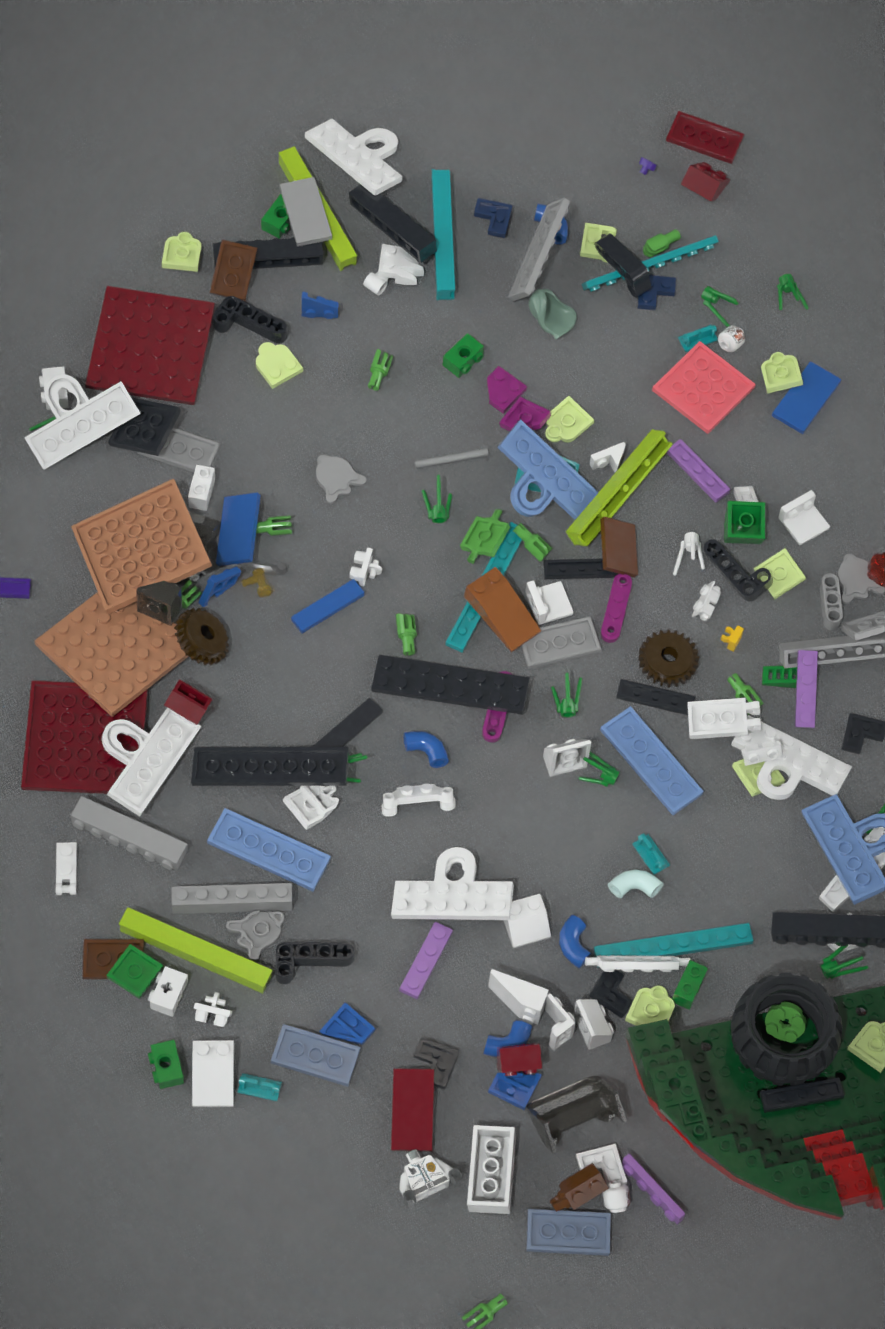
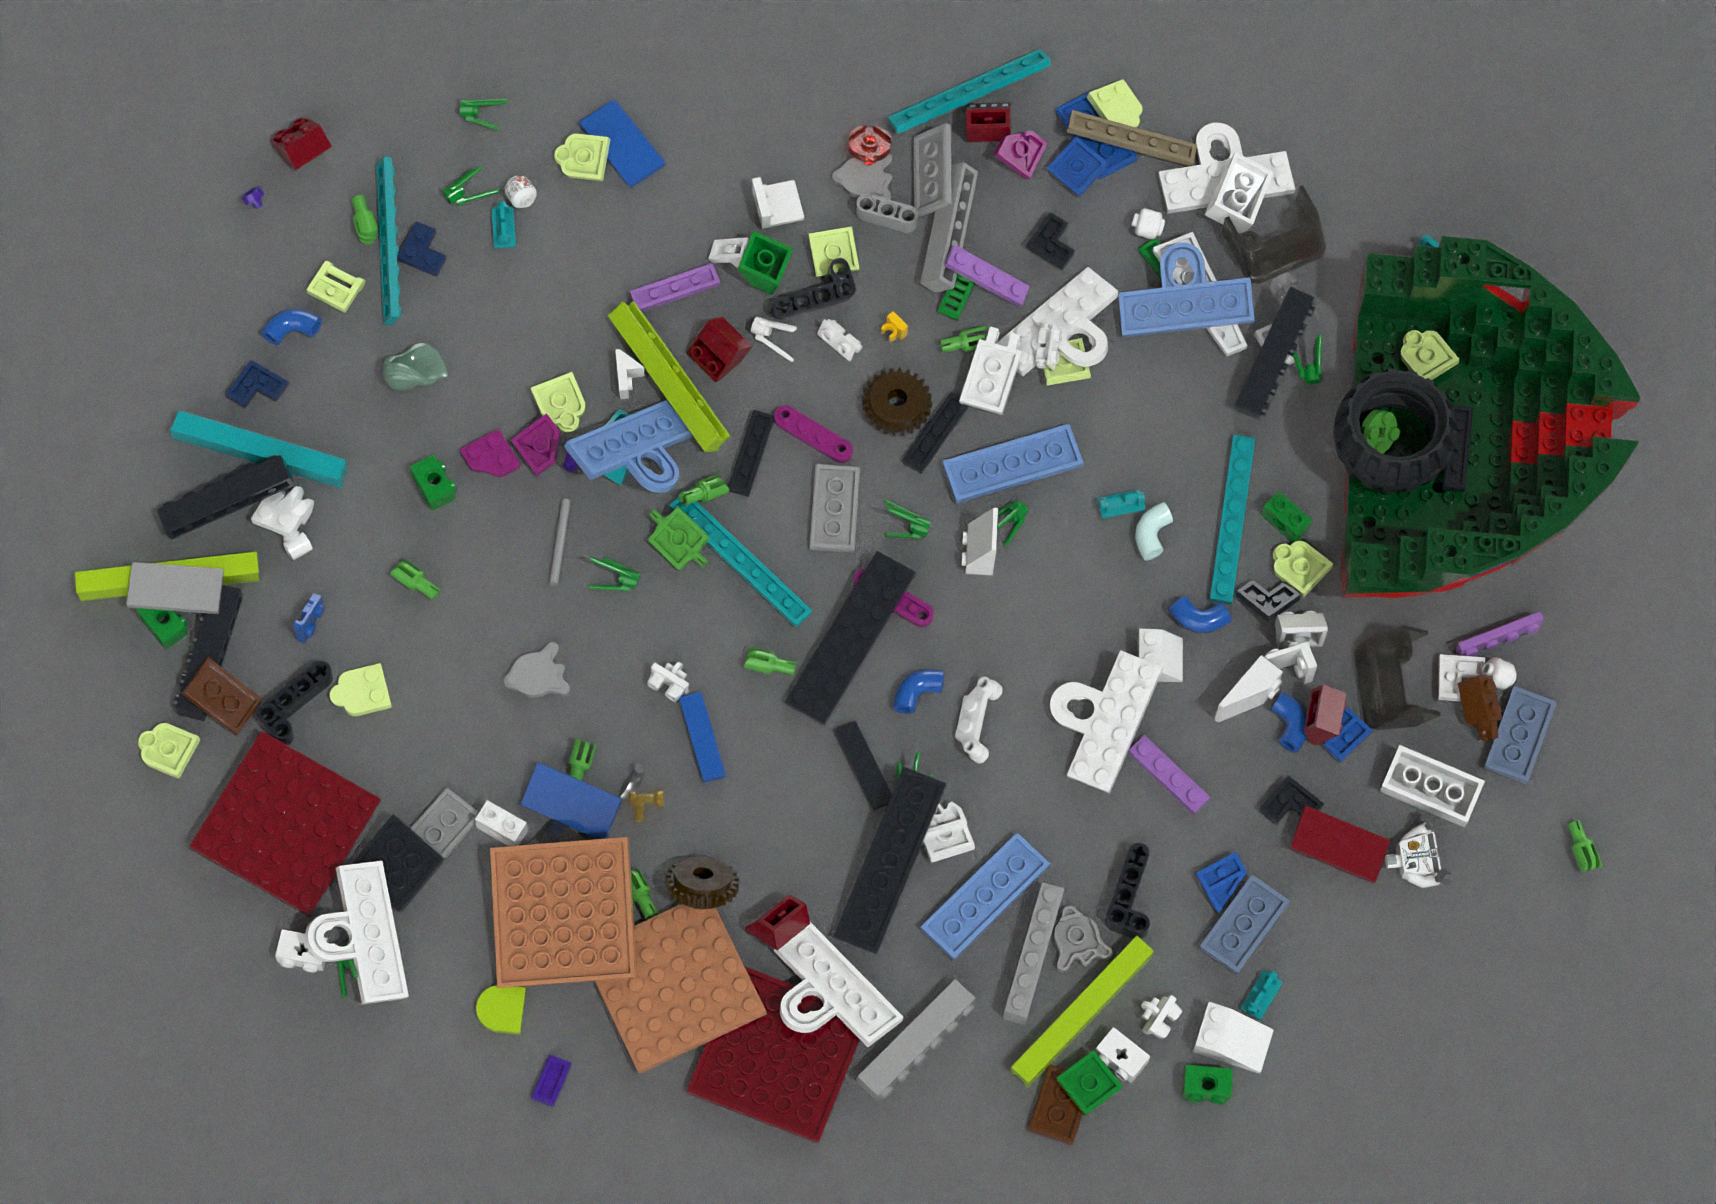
camera: 70 degrees left, 5 degrees up
white plate [56,842,77,895] -> none
clear smoke slope [136,581,182,626] -> none
blue wing [198,566,242,607] -> none
white plate [305,119,402,196] -> none
dark orange slope [464,567,541,652] -> none
light grey plate [508,198,570,301] -> none
white bracket [525,581,573,625] -> none
white plate [585,956,691,972] -> none
black beam [594,233,651,298] -> none
reddish brown tile [600,517,638,578] -> none
coral plate [652,341,756,434] -> none
dark red tile [666,111,744,164] -> none
none -> lime tile [476,985,526,1035]
none -> dark red slope [686,317,752,382]

